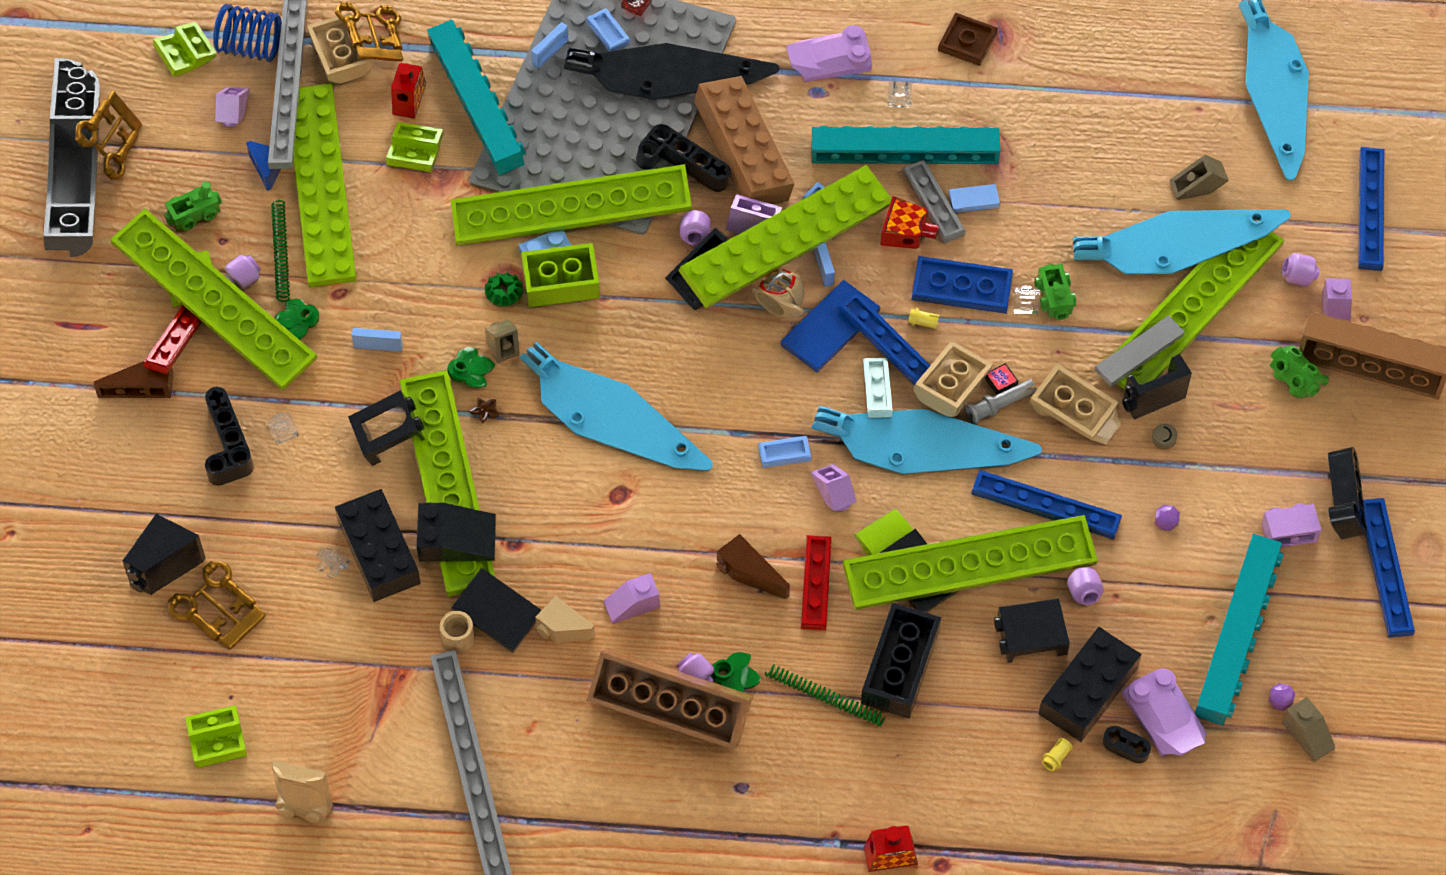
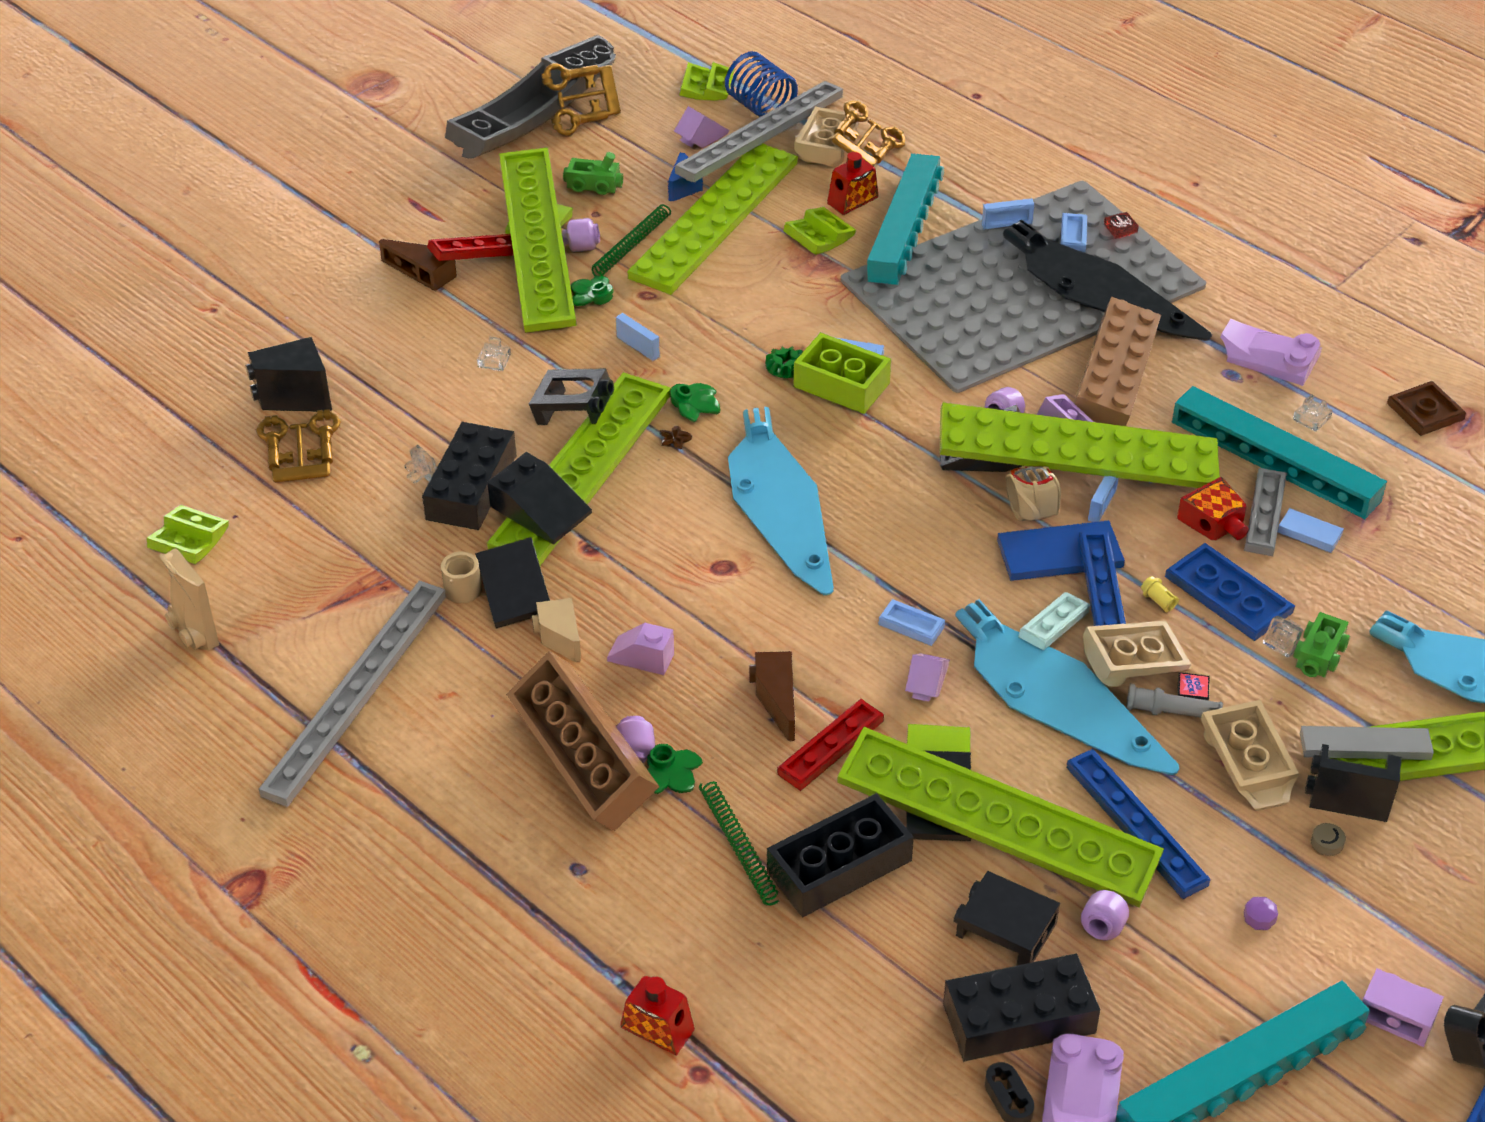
camera: 40 degrees right, 15 degrees down
black beam [205,387,254,486] -> none
lime plate [451,164,692,246] -> none
dark tan slope [485,320,520,364] -> none
black beam [636,124,731,192] -> none
light yellow pin [1042,738,1073,771] -> none

